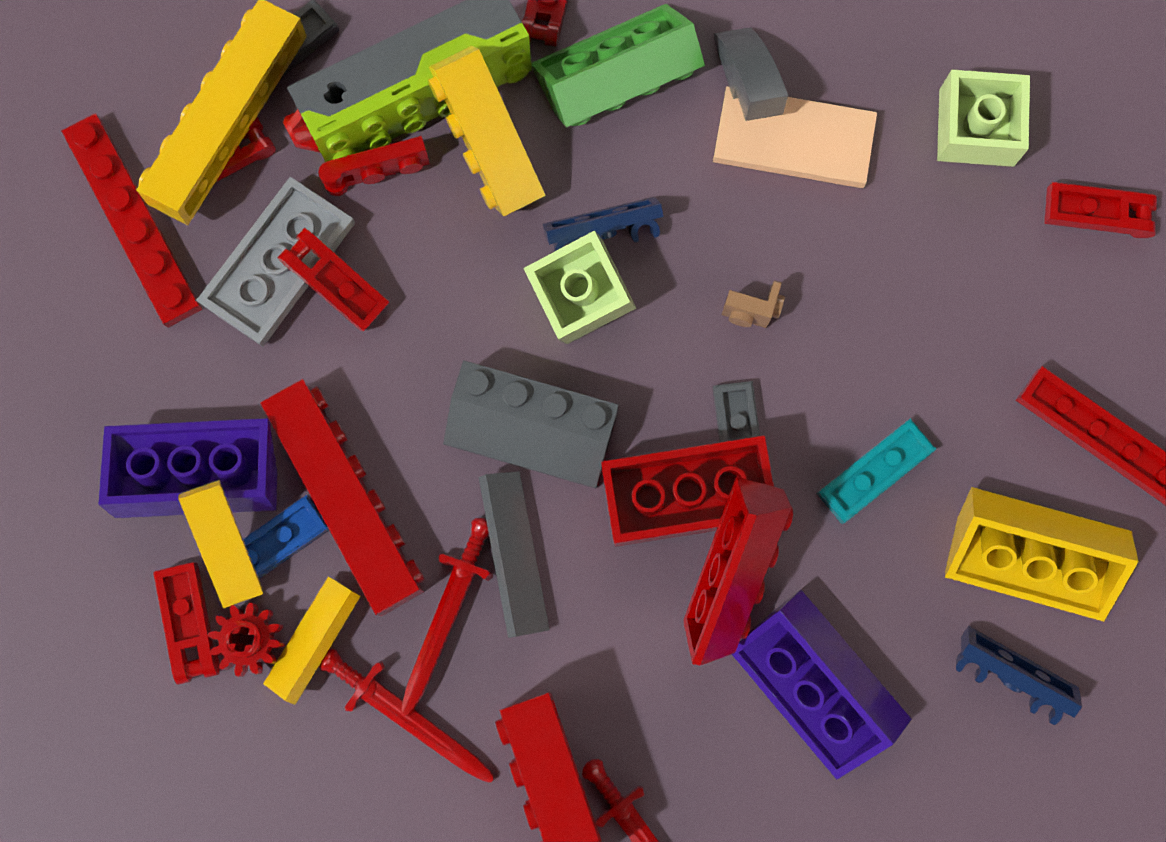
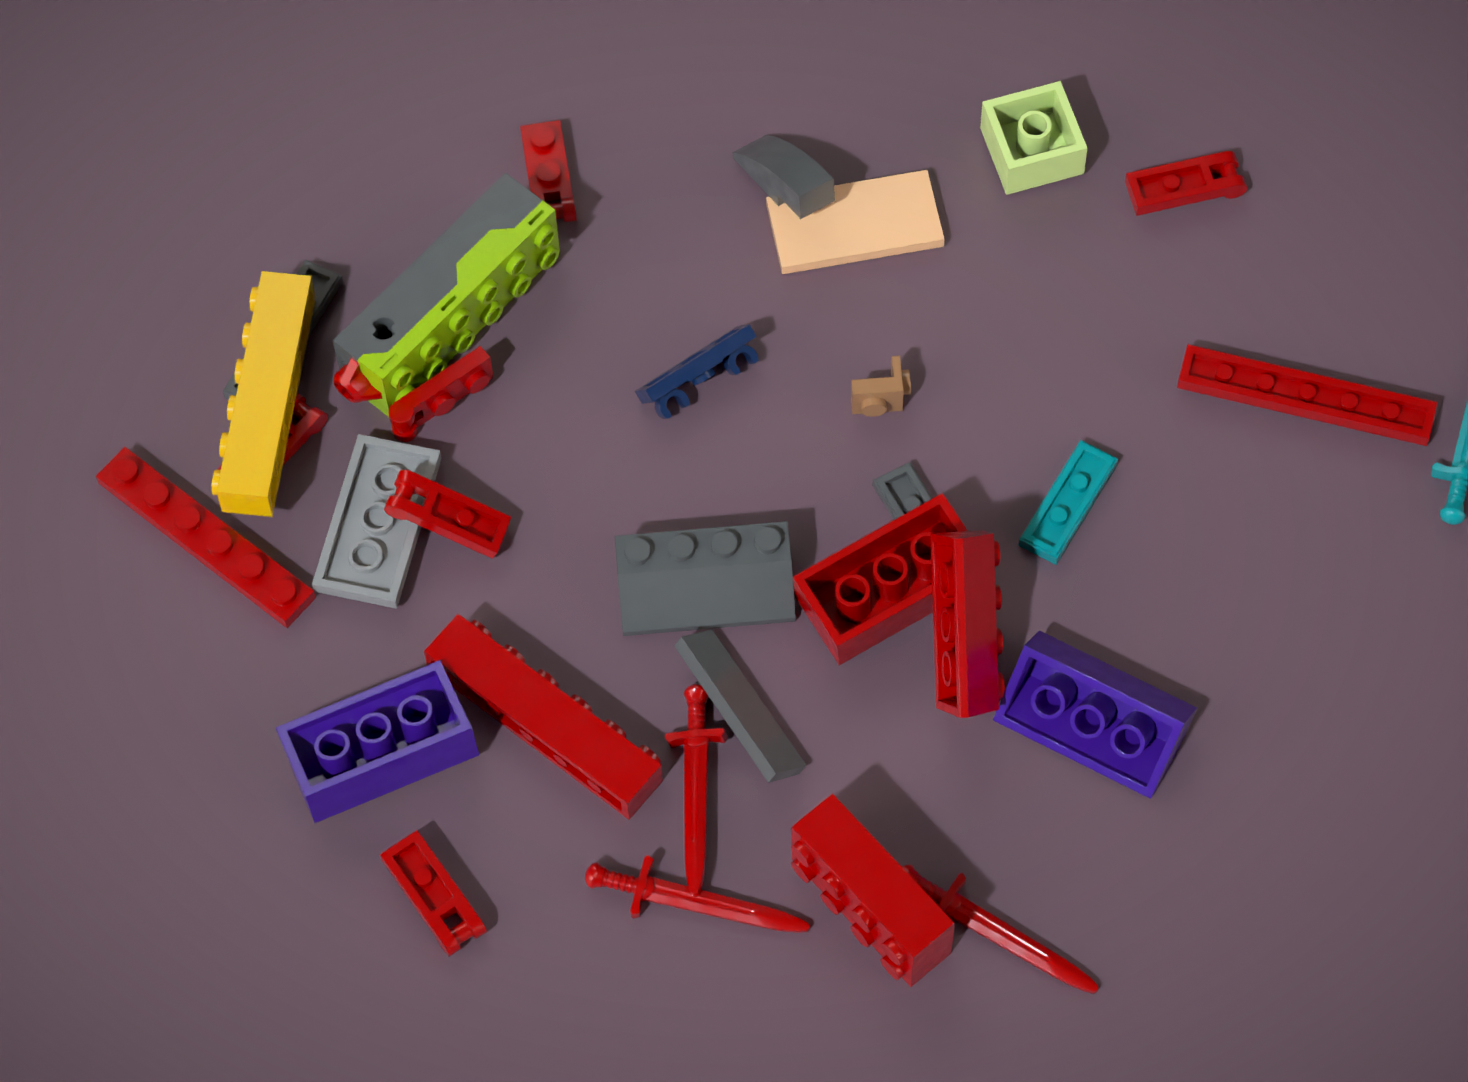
camera: 20 degrees left, 15 degrees down
yellow tile [178,480,263,608] -> none
blue tile [205,495,329,579] -> none
red gear [208,603,285,677] -> none
yellow tile [263,576,360,705] -> none
yellow brick [428,46,546,216] -> none
yellowish green brick [524,231,636,344] -> none
bright green slope [532,4,705,127] -> none
yellow slope [945,487,1139,622] -> none
dark blue plate [956,626,1082,725] -> none

